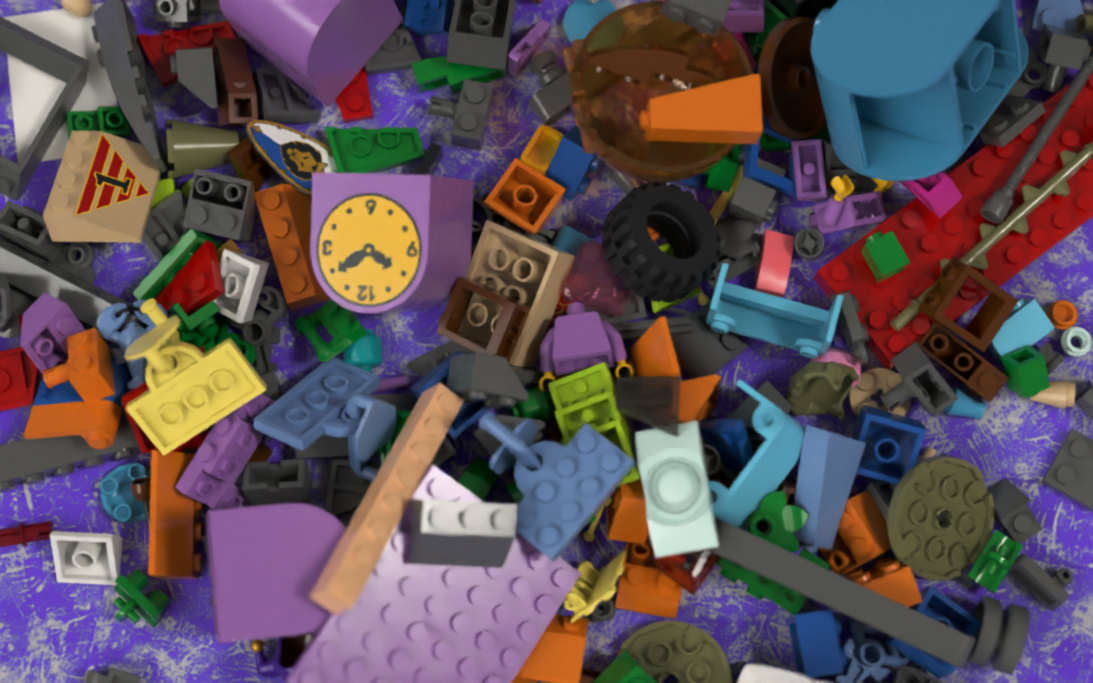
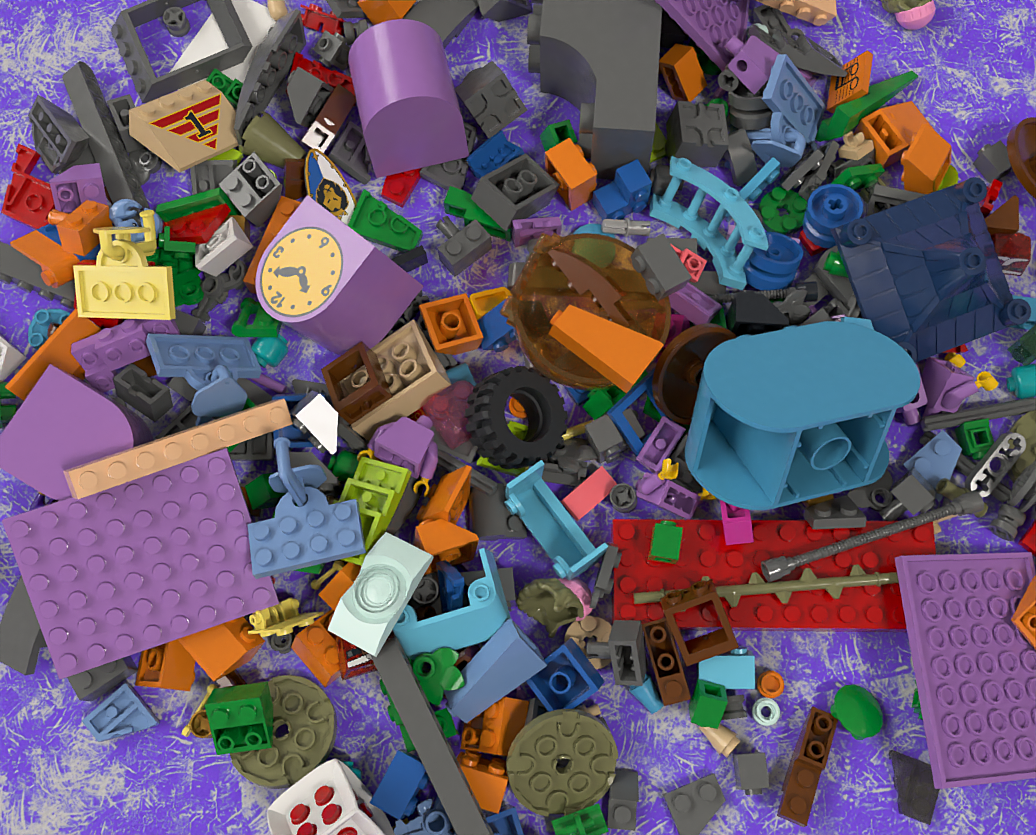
camera: 35 degrees right, 5 degrees down
slope [408,499,517,568] -> none
clear smoke wing [615,376,681,436] -> none

